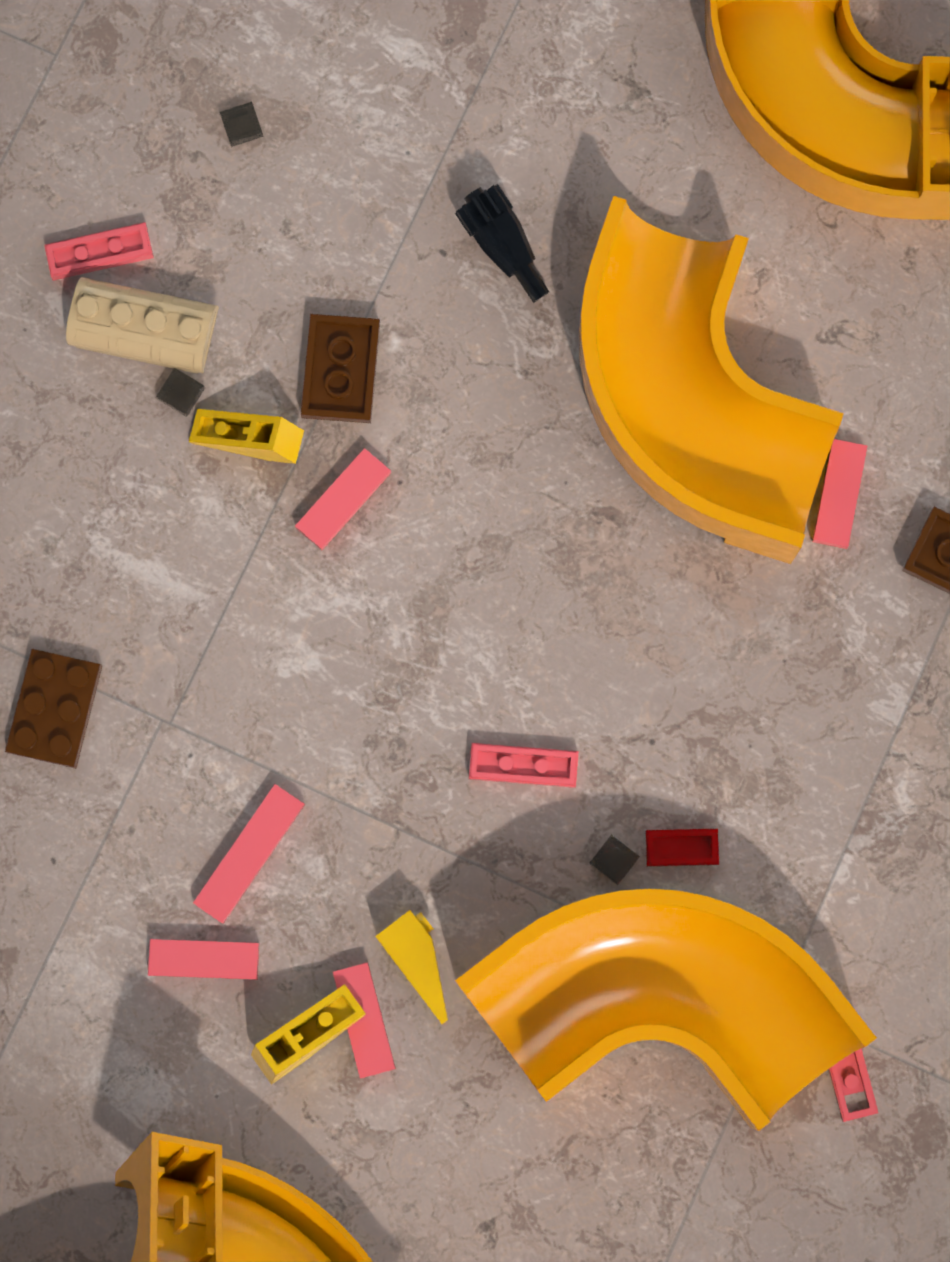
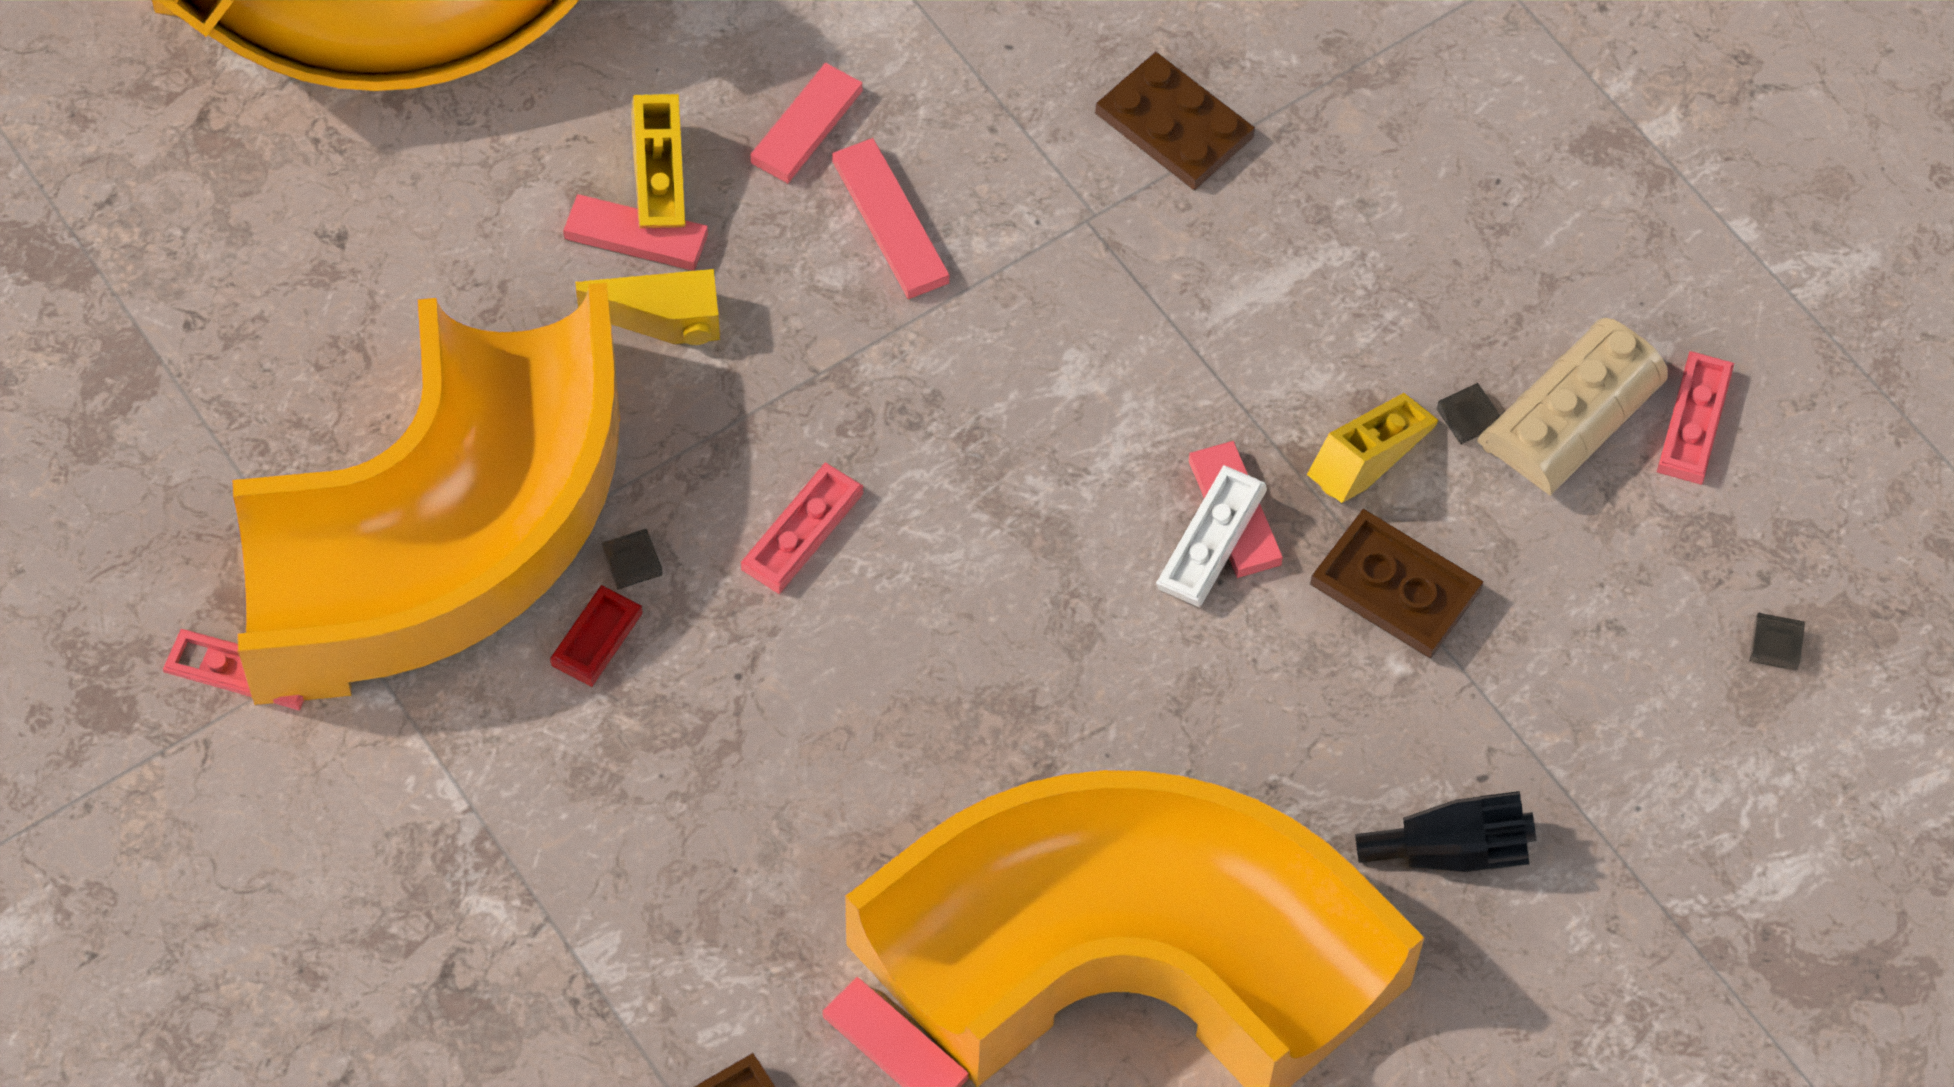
camera: 115 degrees right, 20 degrees down
none -> white tile [1156,465,1267,608]

